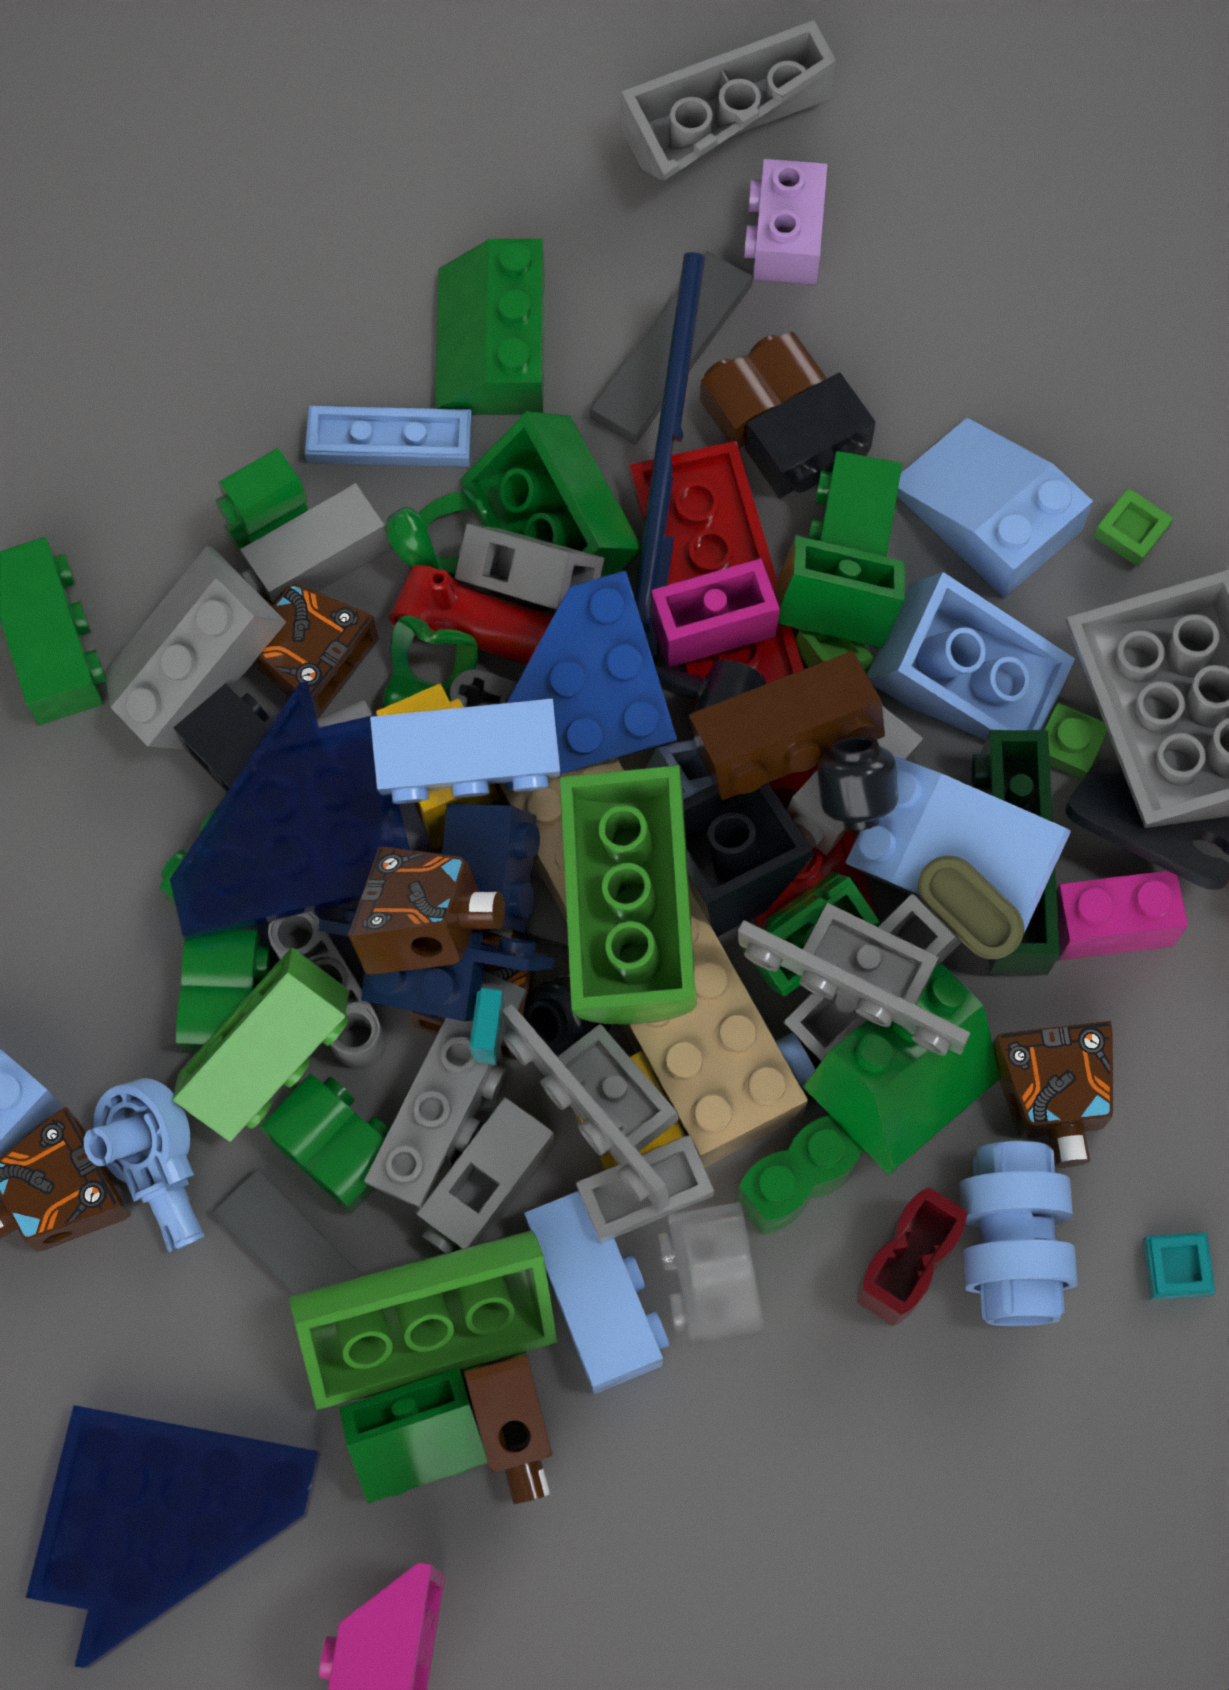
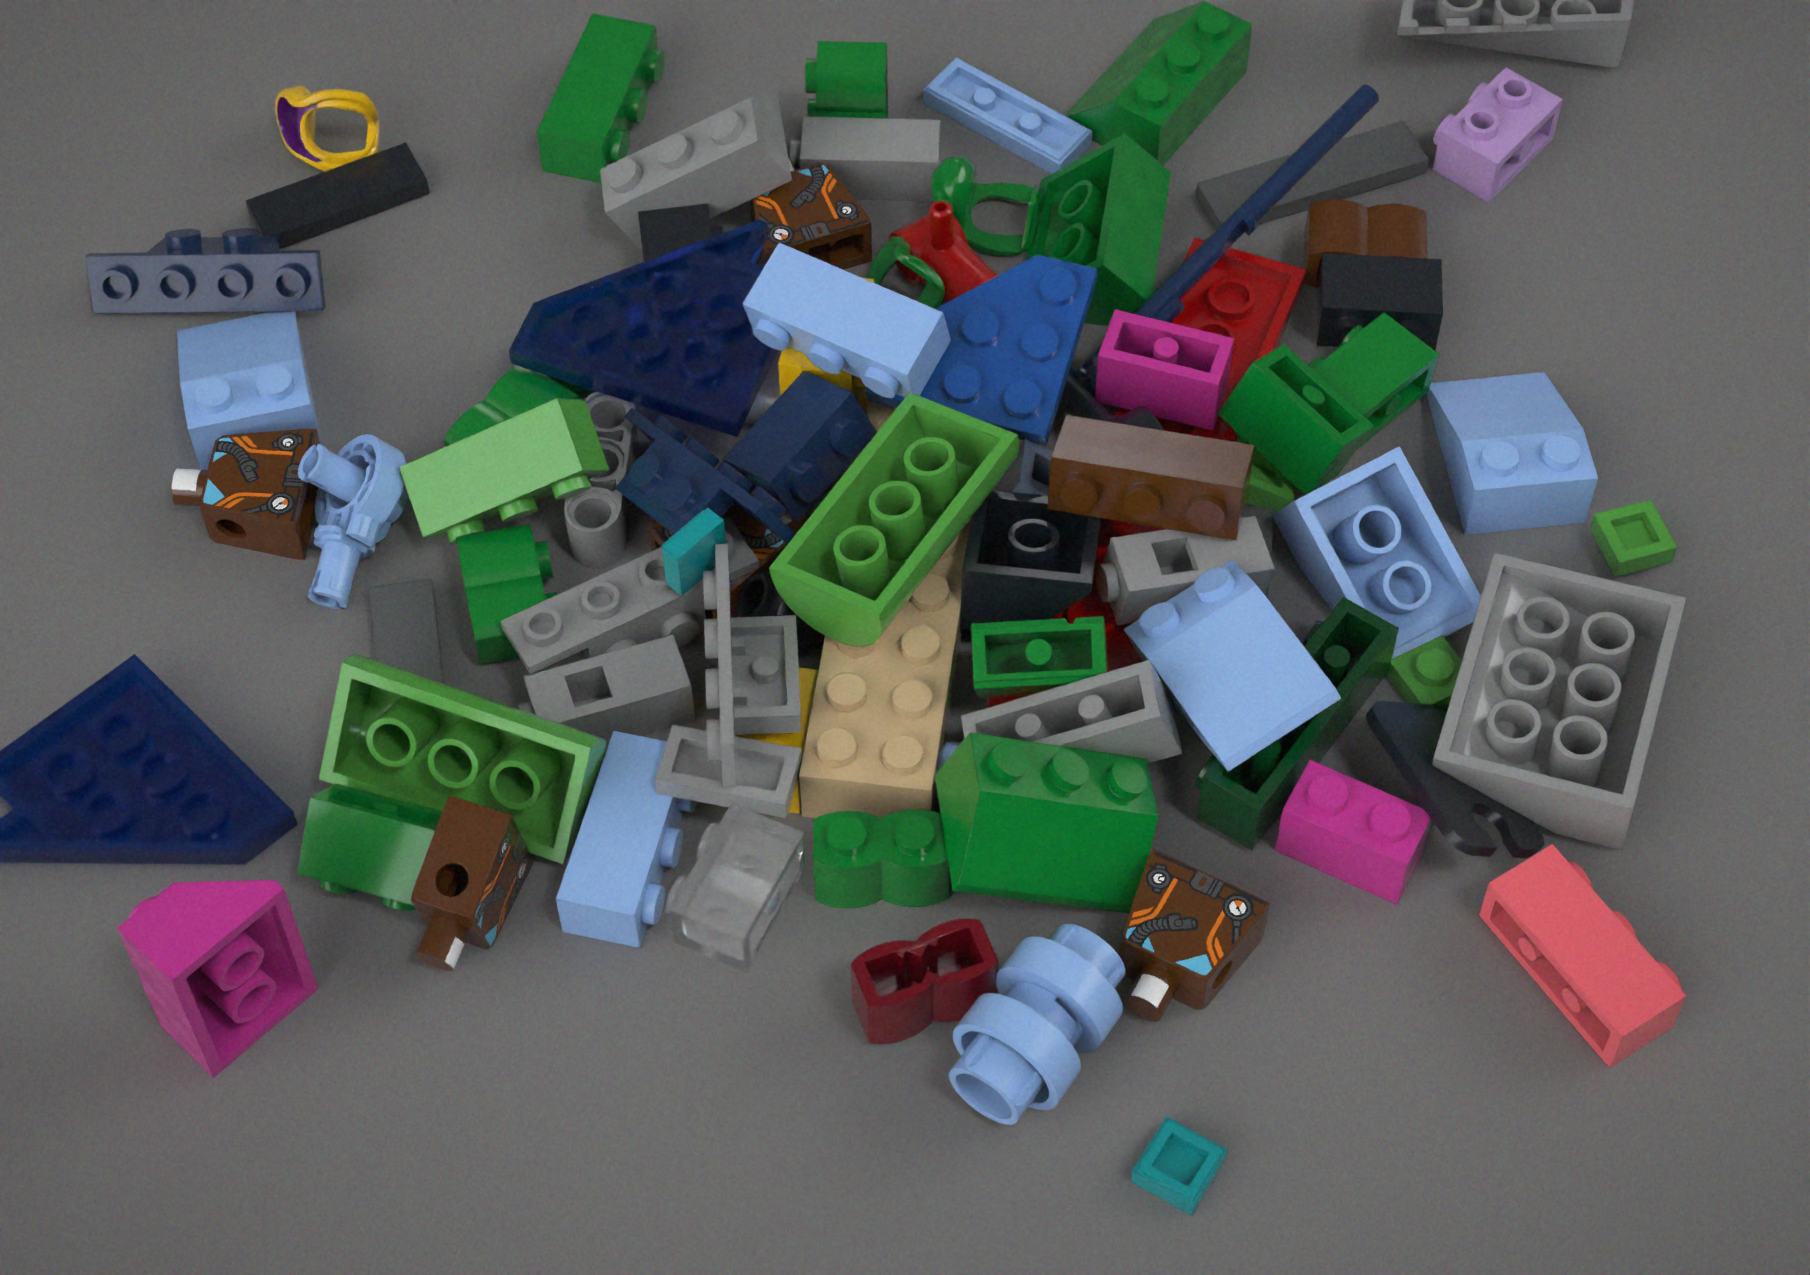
camera: 35 degrees right, 15 degrees down
reddish brown torso [348,847,505,974] -> none
light grey brick [455,524,605,609] -> none
light grey bracket [738,903,970,1056] -> none
black head [817,736,899,830] -> none
olive tile [918,856,1024,959] -> none

